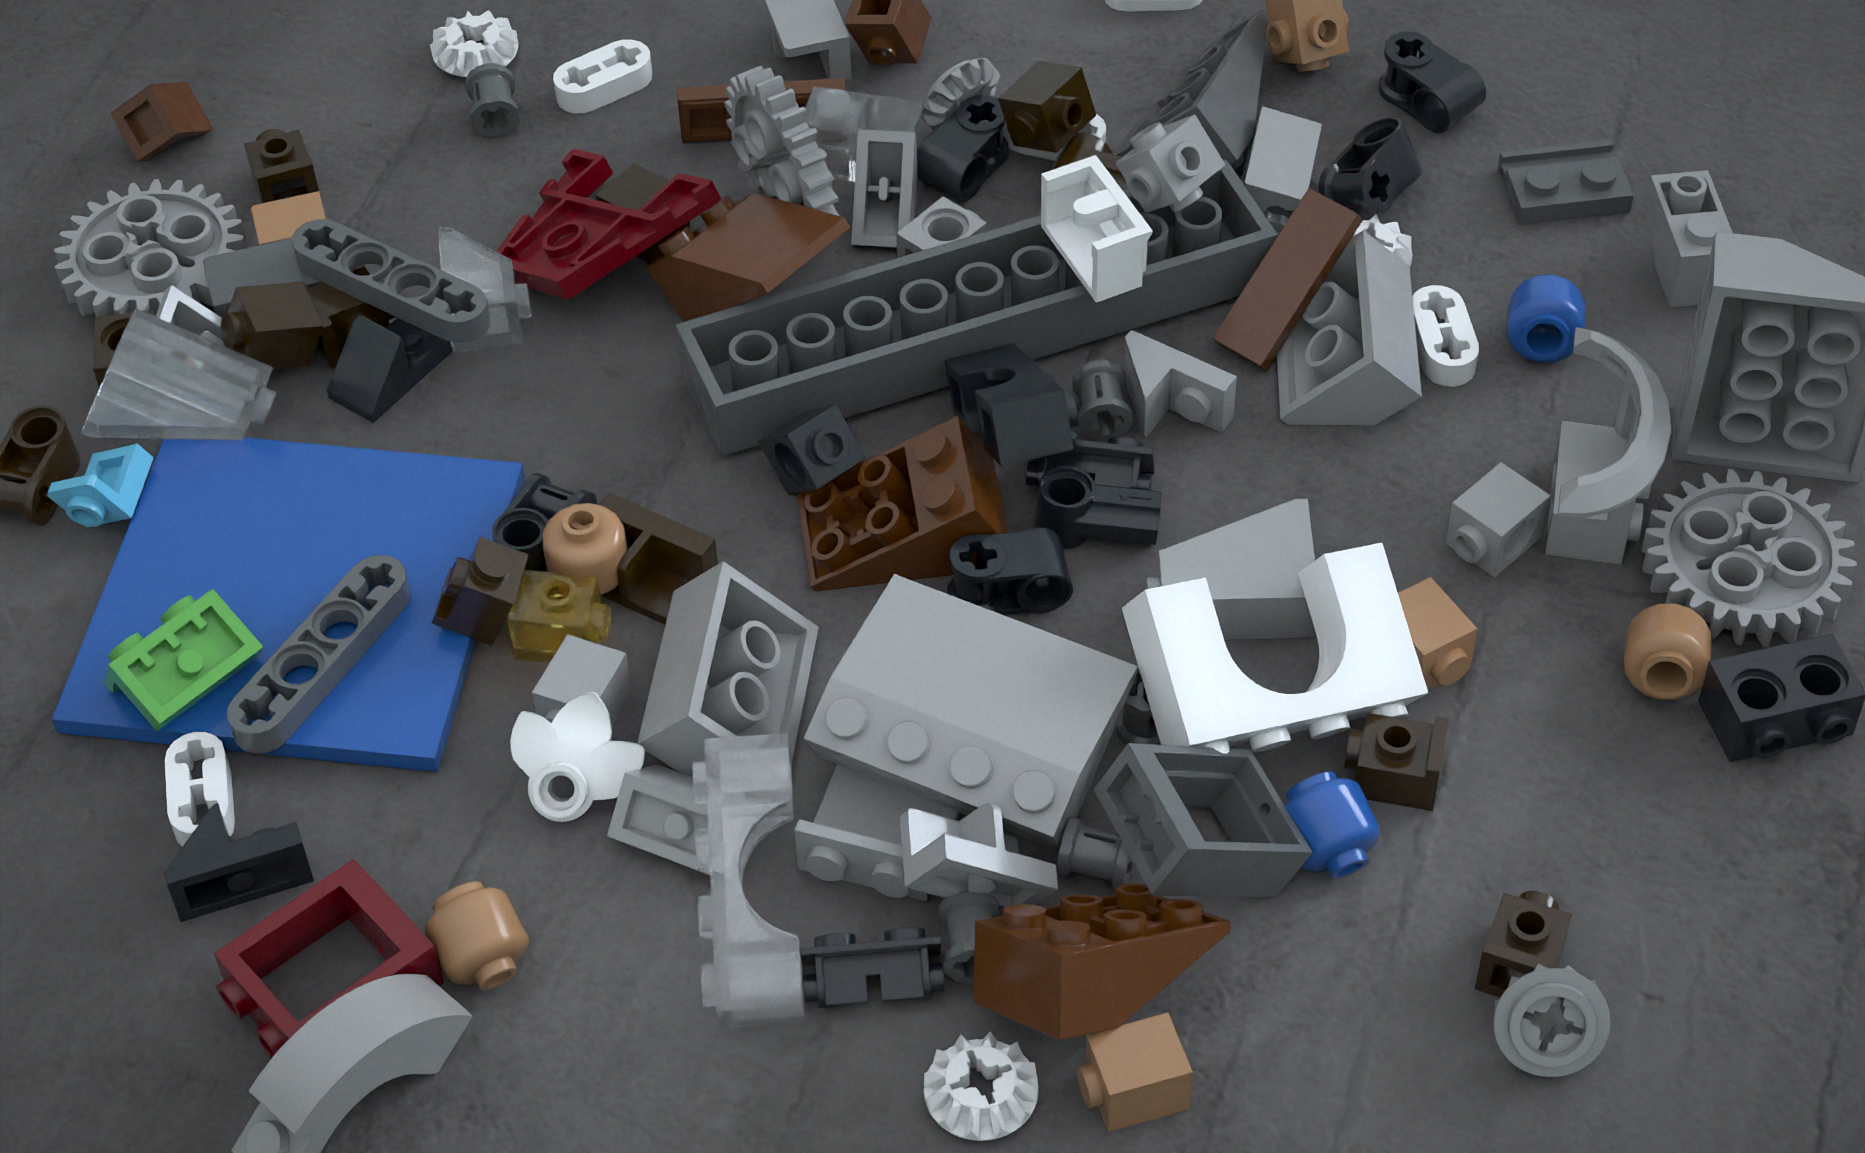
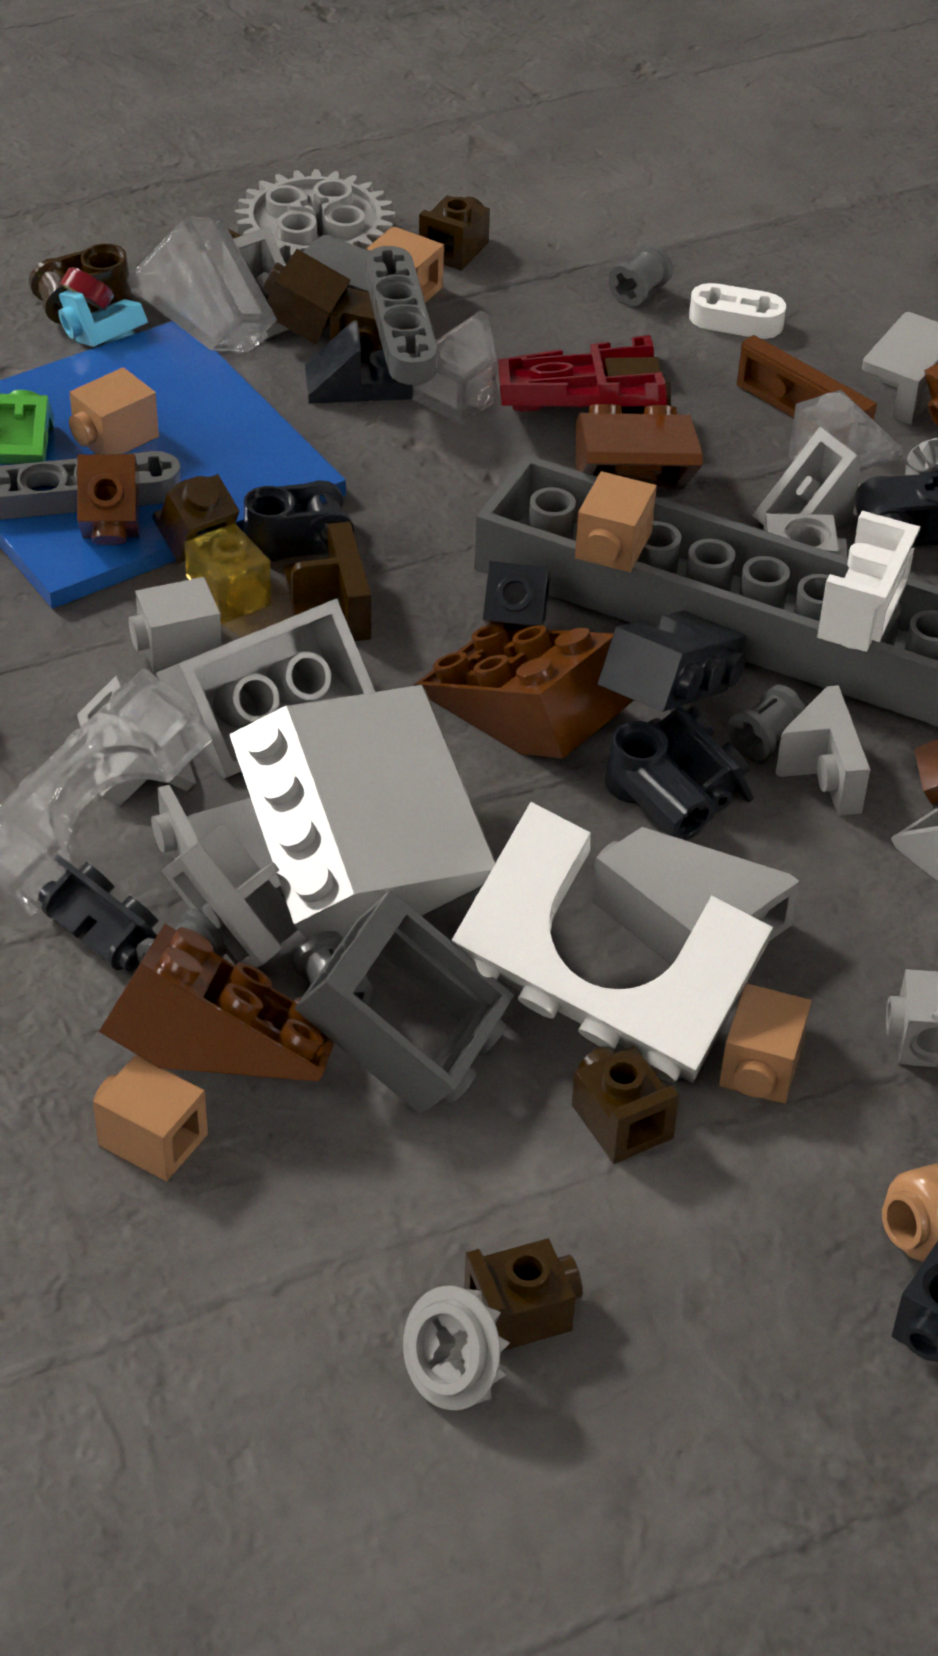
camera: 45 degrees right, 5 degrees down
reddish brown panel [110,82,212,162] -> none
white gear [430,11,518,77] -> none
white plate [510,692,645,822] -> none
medium nougat head [542,503,628,598] -> none
light grey gear [724,65,839,216] -> none
white gear [924,1032,1039,1141] -> none
black piece [947,527,1073,615] -> none
blue head [1285,772,1380,879] -> none
none -> dark red tile [60,267,114,311]
none -> medium nougat brick [69,367,159,454]
none -> reddish brown brick [77,454,140,545]
none -> medium nougat brick [575,471,657,573]

